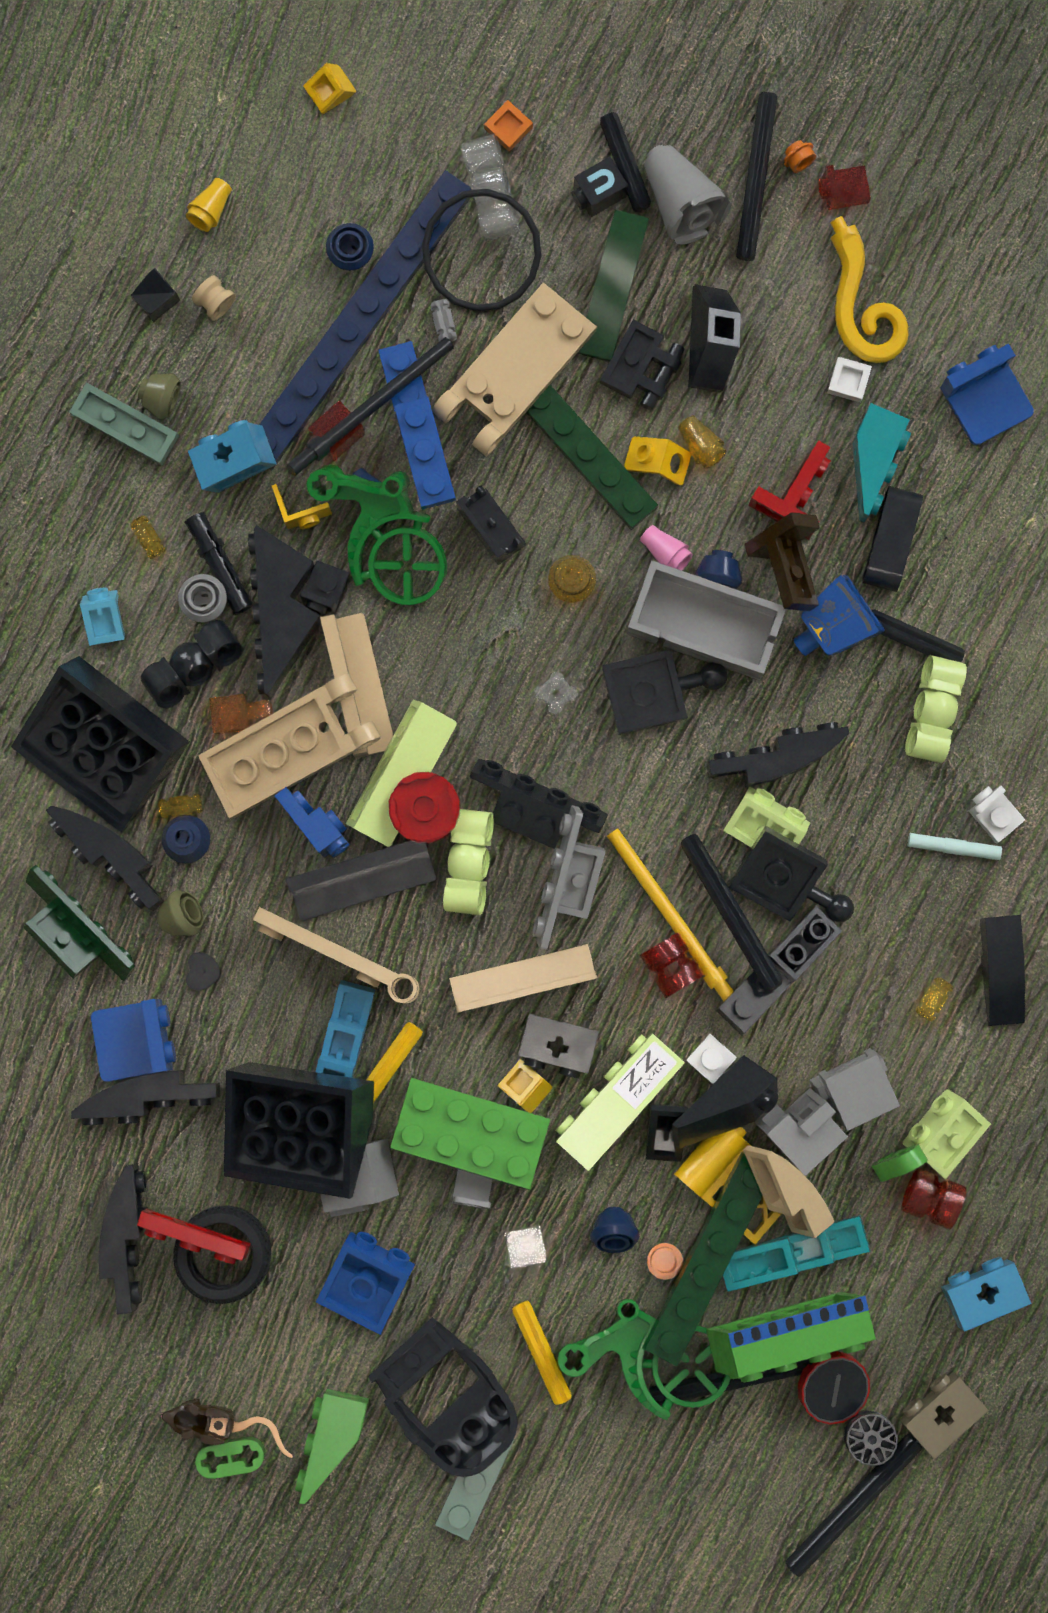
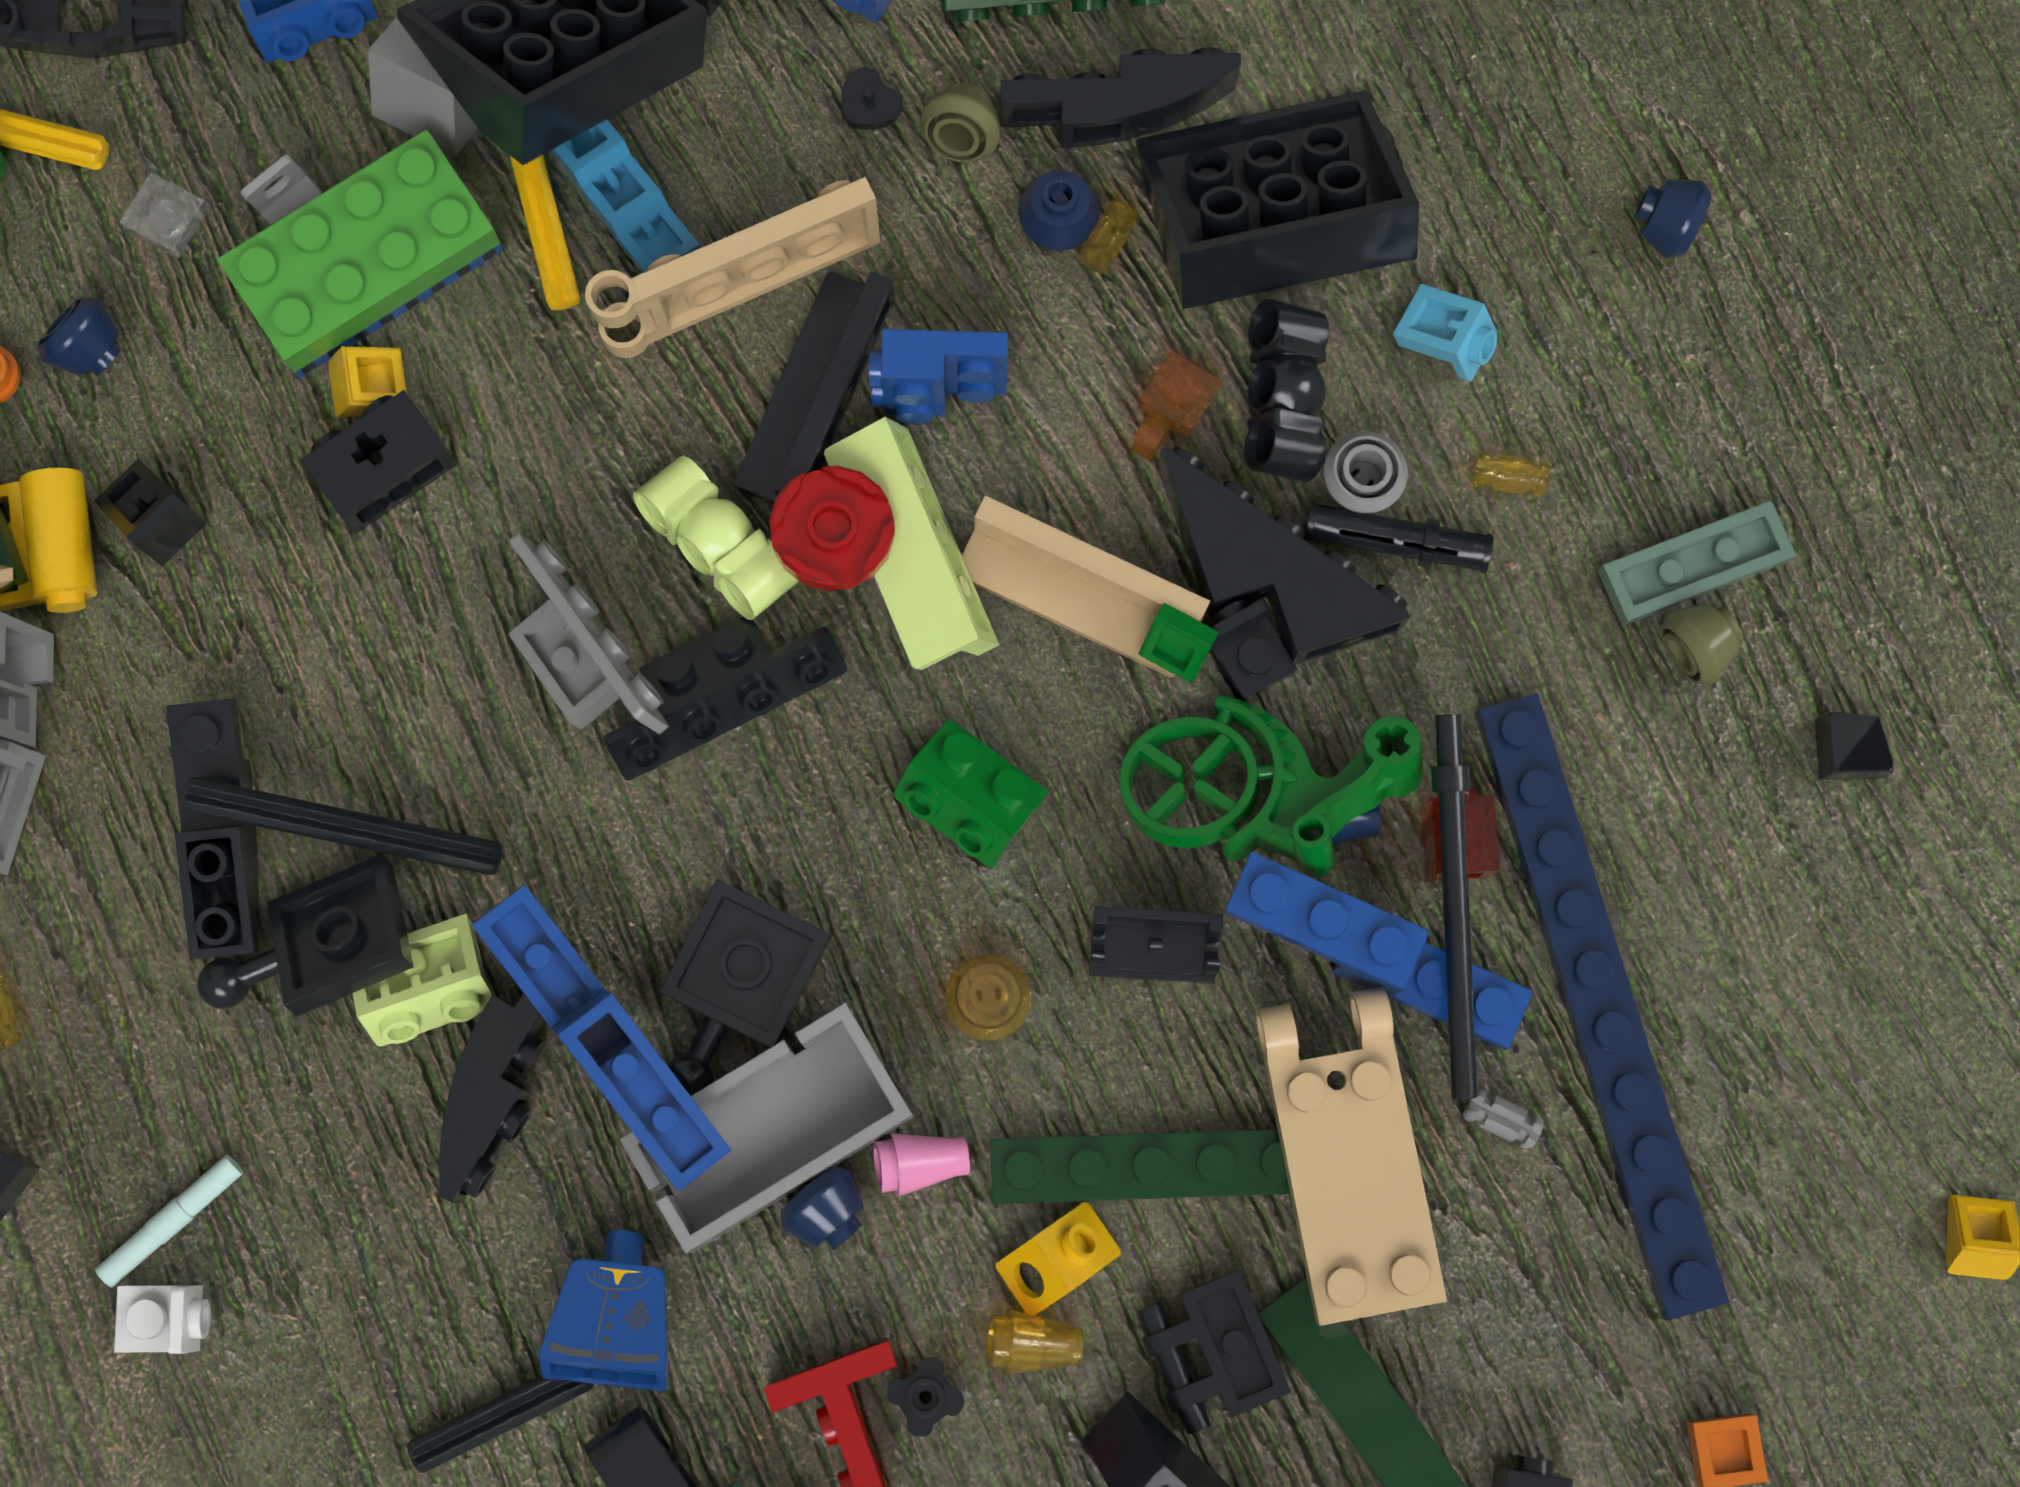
camera: 125 degrees right, 5 degrees down
yellow cone [186,178,232,232] -> none
dark azure brick [188,420,277,493] -> none
tan wheel [192,275,236,321] -> none
tan hinge [198,674,381,819] -> none
yellow bracket [272,484,332,529] -> none
dark blue cone [326,223,374,271] -> none
black piece [422,189,542,312] -> none
tan panel [449,944,597,1013] -> none
clear piece [461,133,520,241] -> none
clear plate [535,672,577,714] -> none
yellowish green brick [555,1033,685,1171] -> none
yellow bar [607,828,734,1001] -> none
clear red wheel [639,932,705,998] -> none
black slope [672,1055,779,1149] -> none
white plate [686,1033,737,1084] -> none
dark brown bracket [744,512,820,611] -> none
yellowish green piece [905,655,967,763] -> none
none -> blue bracket [471,884,732,1192]
none -> black plate [887,1357,964,1437]
none -> green bracket [894,718,1049,868]
none -> green tile [1138,603,1219,683]

